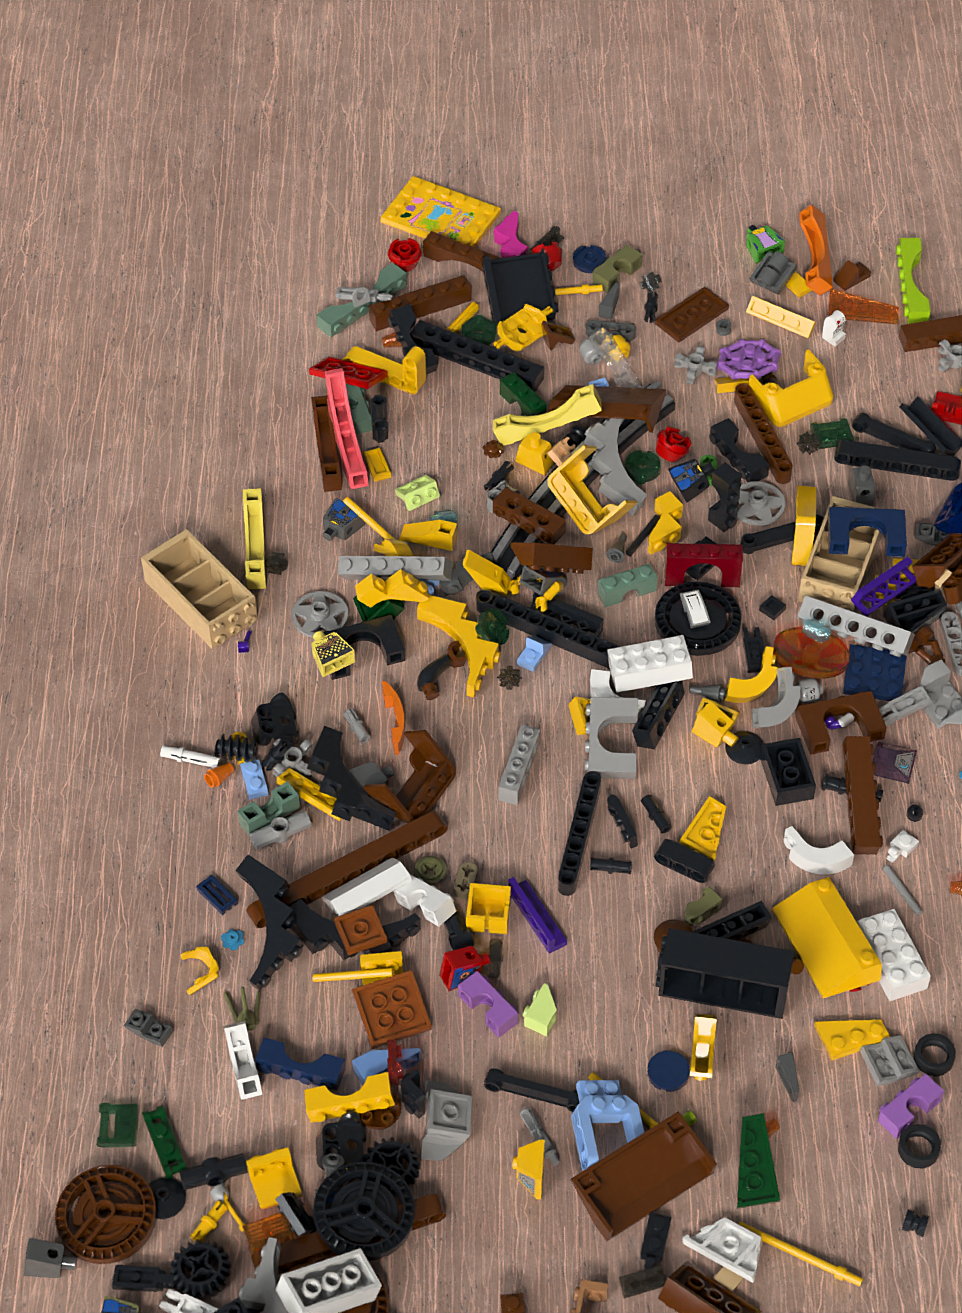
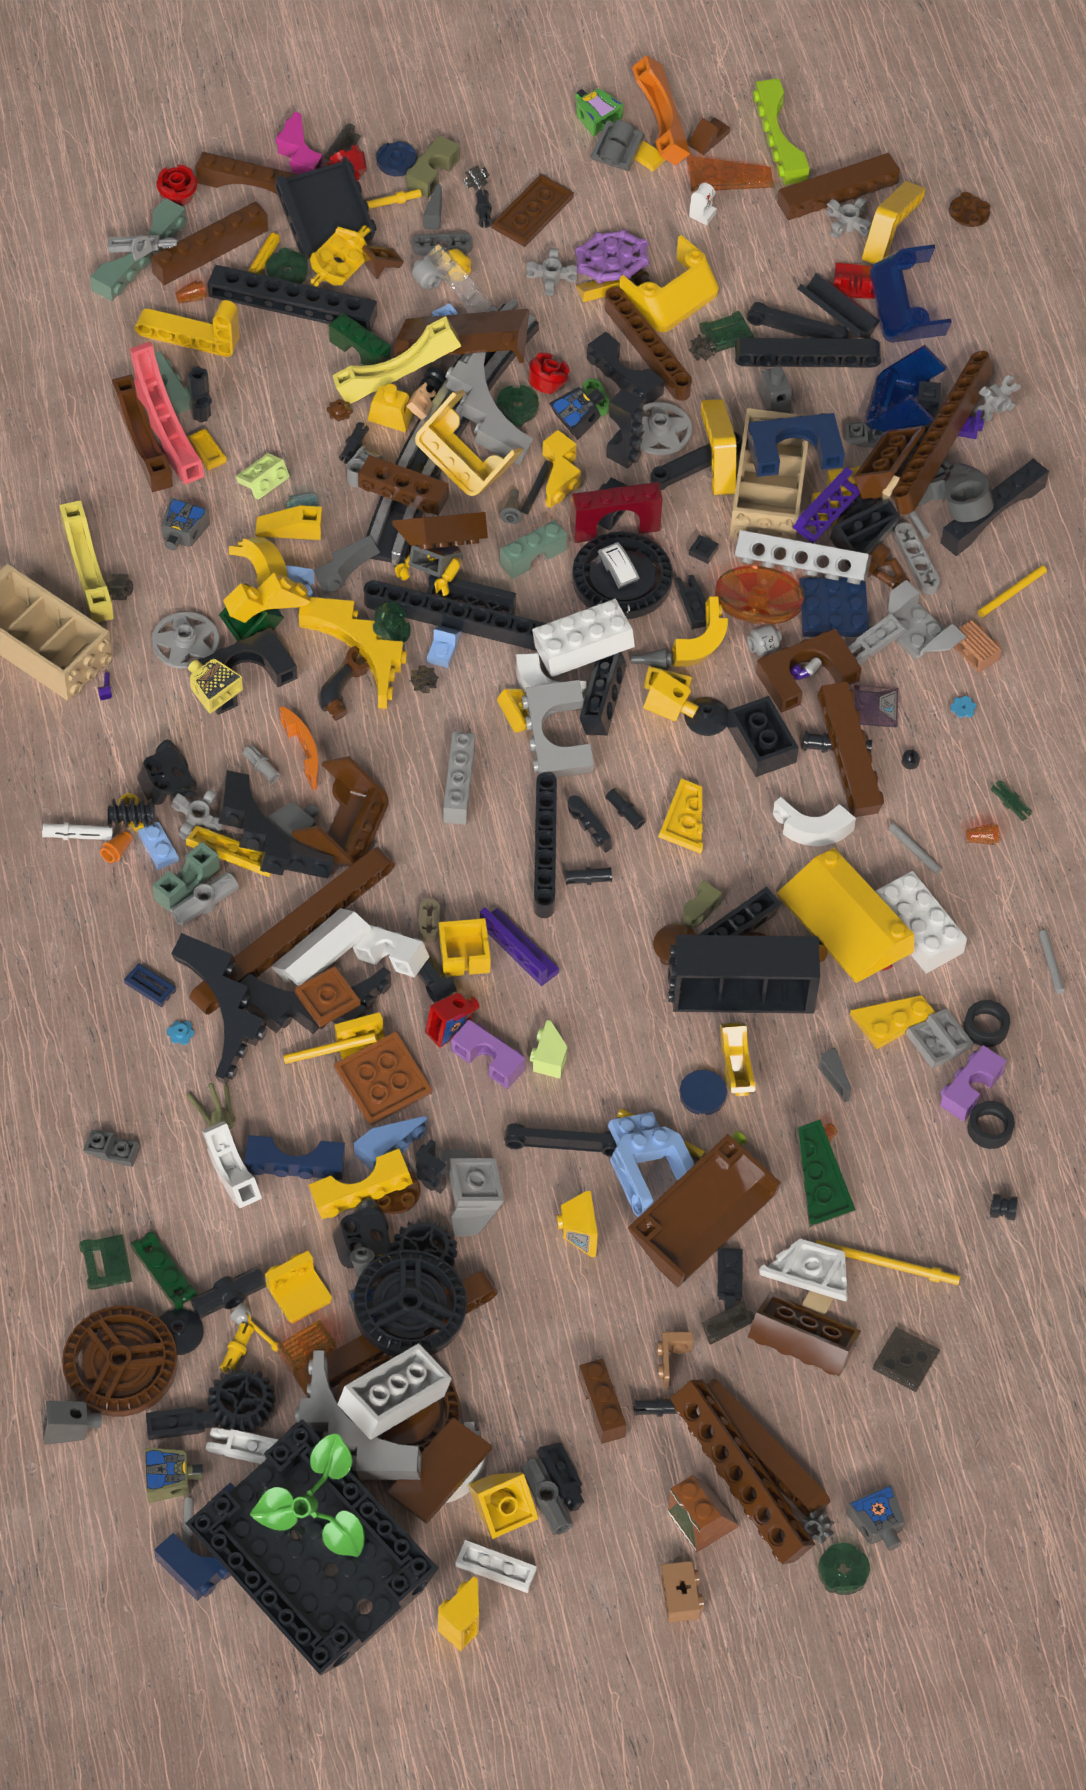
camera: 15 degrees left, 5 degrees up
yellow helmet [180,946,219,995] -> none
black pin [261,739,291,771] -> none
black plate [275,1192,316,1236] -> none
red tile [309,356,388,389] -> none
light grey arch [338,556,453,581] -> none
yellow bar [343,496,396,540] -> none
yellow plate [381,176,501,248] -> none
clear red plate [387,1039,404,1086] -> none
black arch [388,304,439,375] -> none
olive gear [414,856,446,885] -> none
yellow slope [463,550,510,595] -> none
clear smoke axle [488,938,503,978] -> none
light grey piece [520,1108,560,1166] -> none
black beam [654,839,715,883] -> none
dark grey bush [716,319,732,336] -> none
yellow plate [746,296,816,338] -> none
light grey arch [751,667,800,728] -> none
clear light blue brick [802,619,832,643] -> none
white plate [886,830,919,863] -> none

